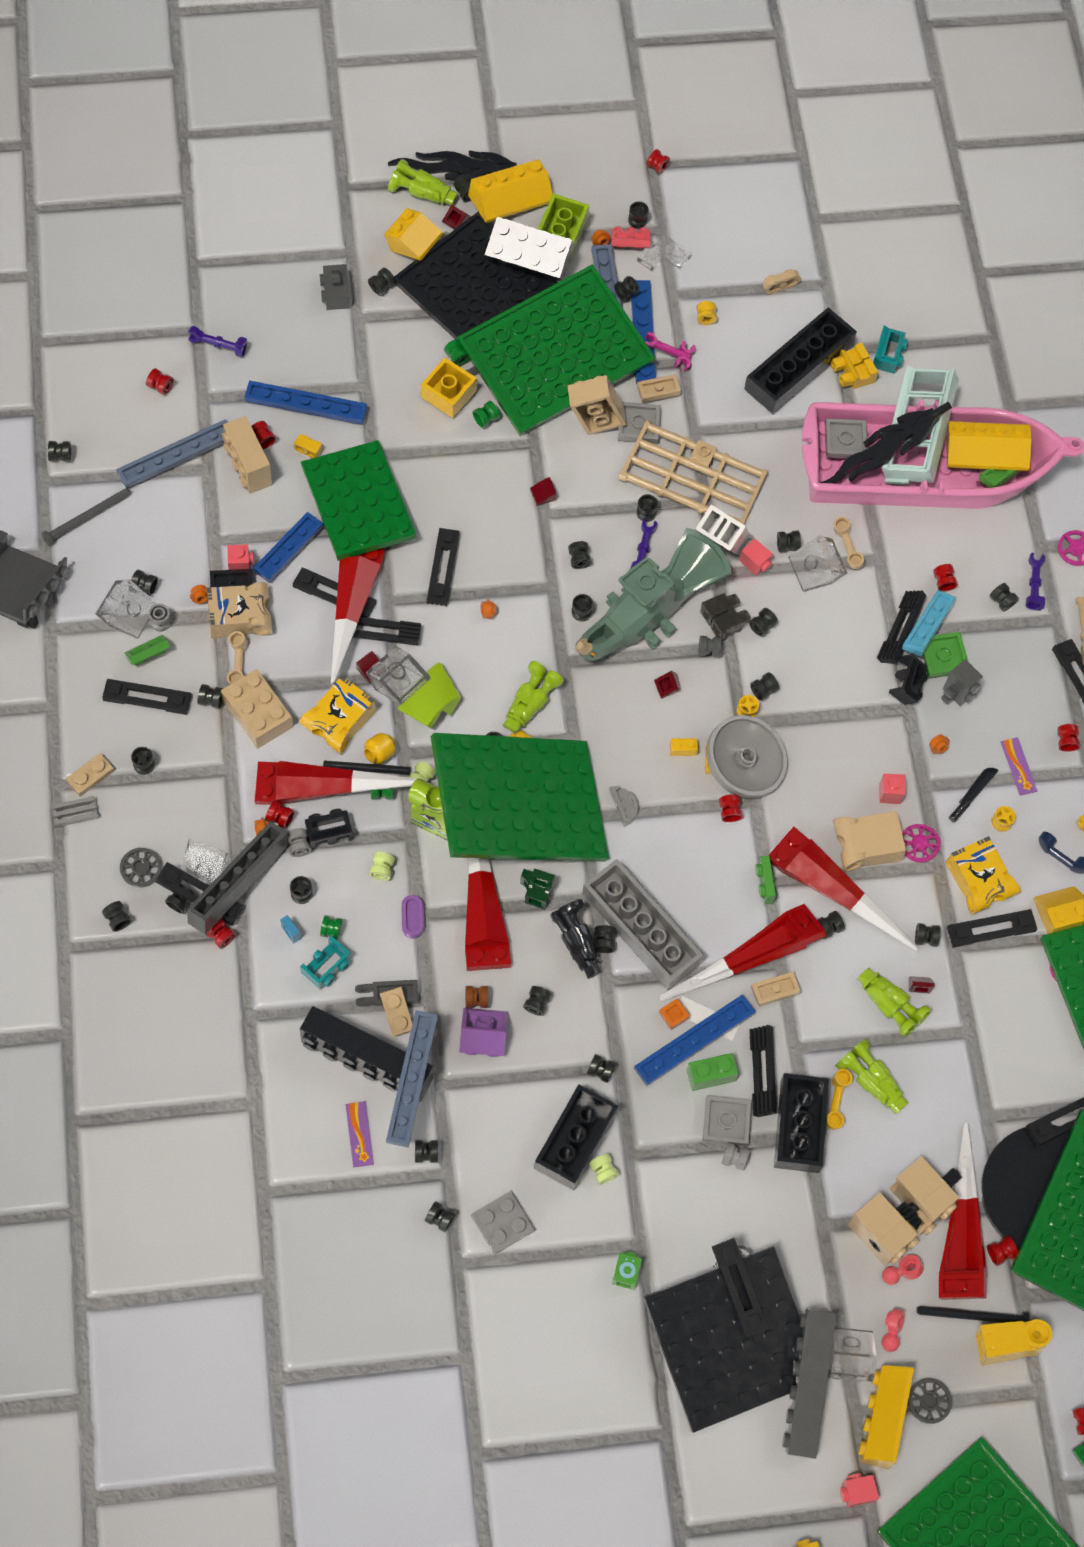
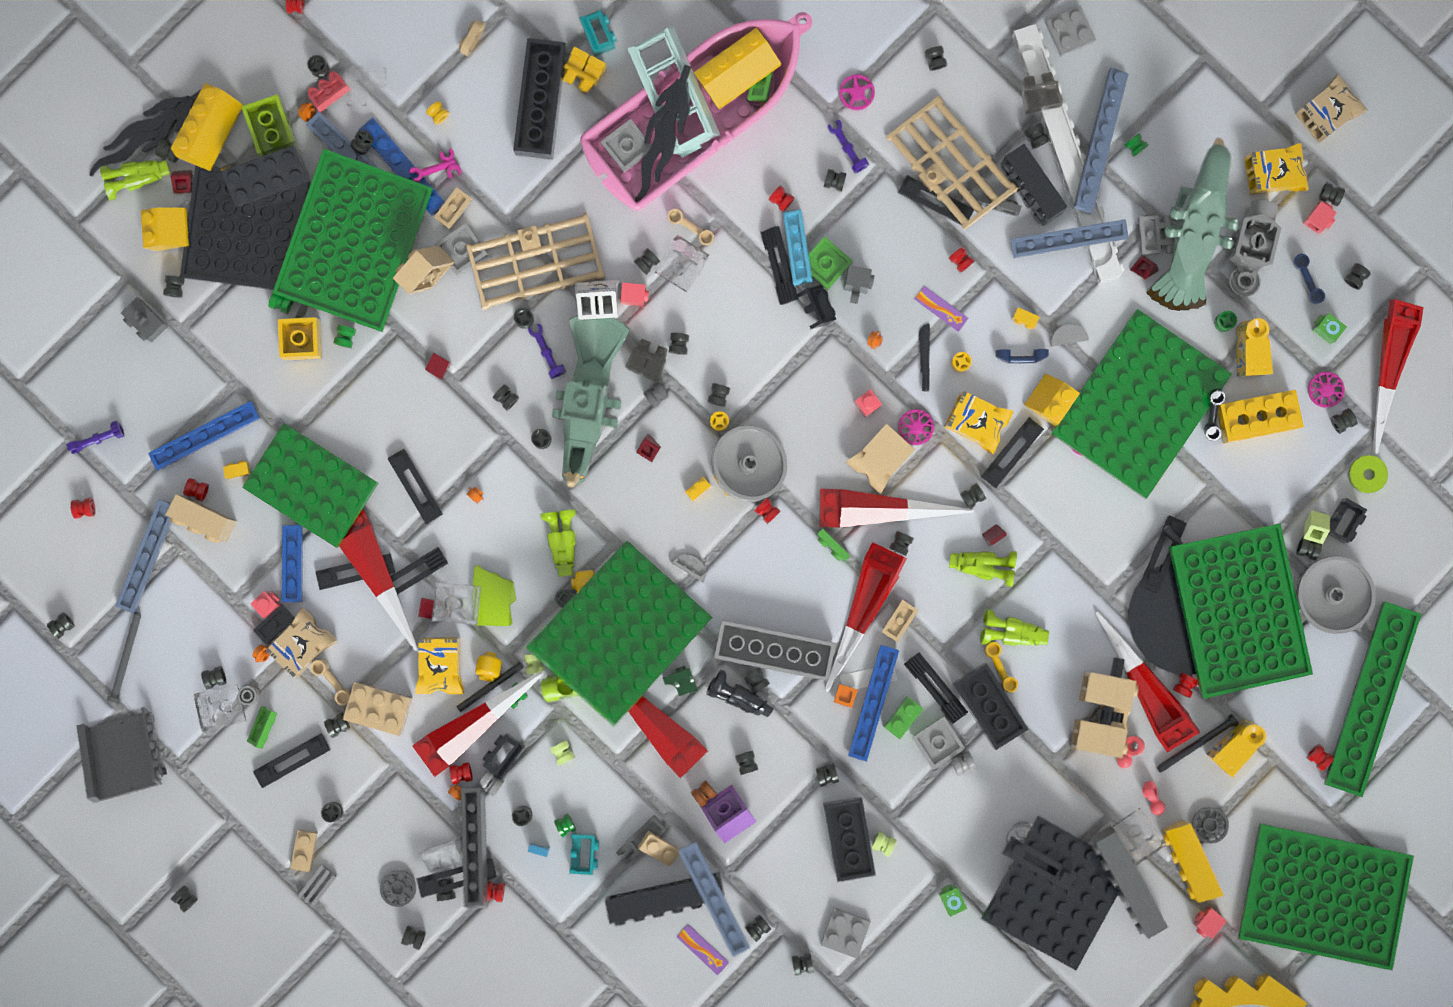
camera: 30 degrees left, 20 degrees up
medium lavender tile [402,895,424,939] -> none

